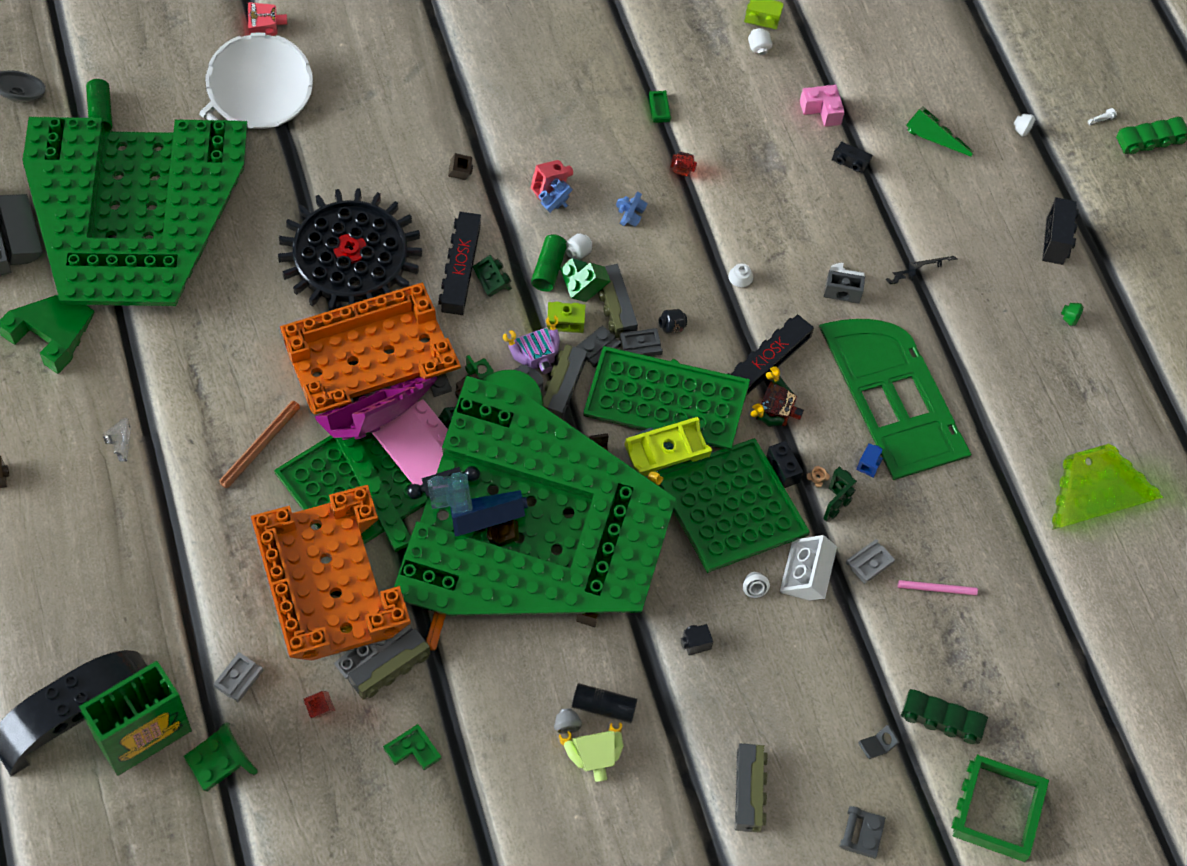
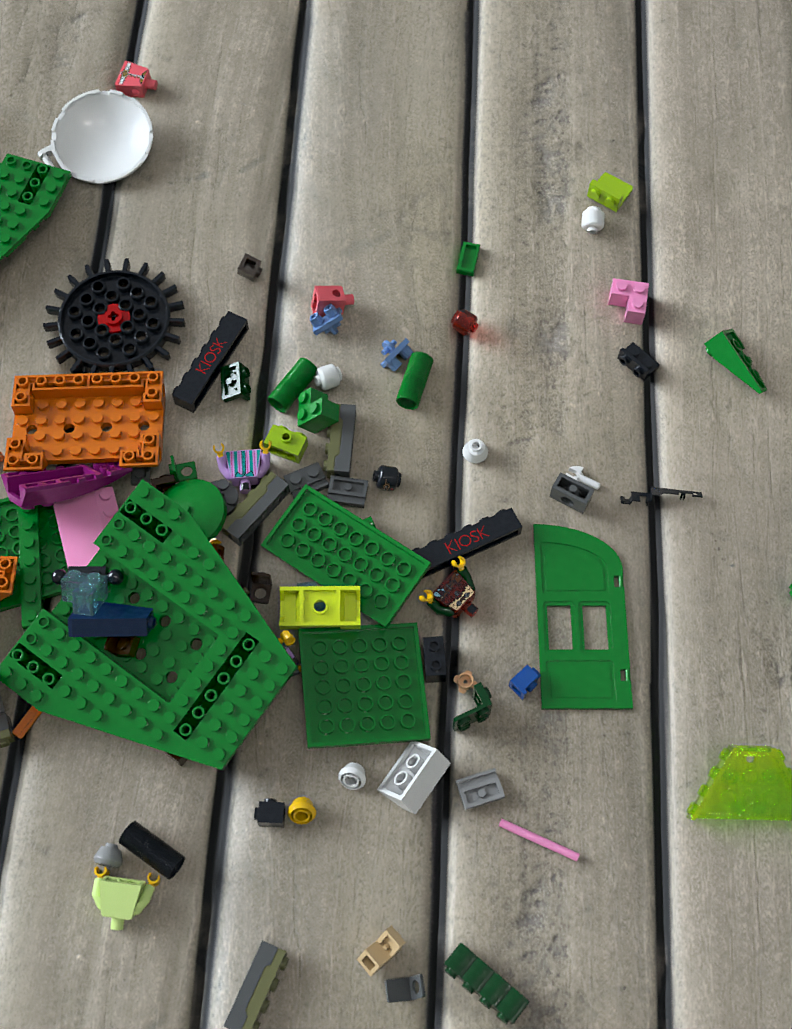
camera: 25 degrees right, 5 degrees up
none -> yellow cone [287,797,316,824]
none -> tan brick [357,925,406,976]
none -> green piece [396,351,434,410]

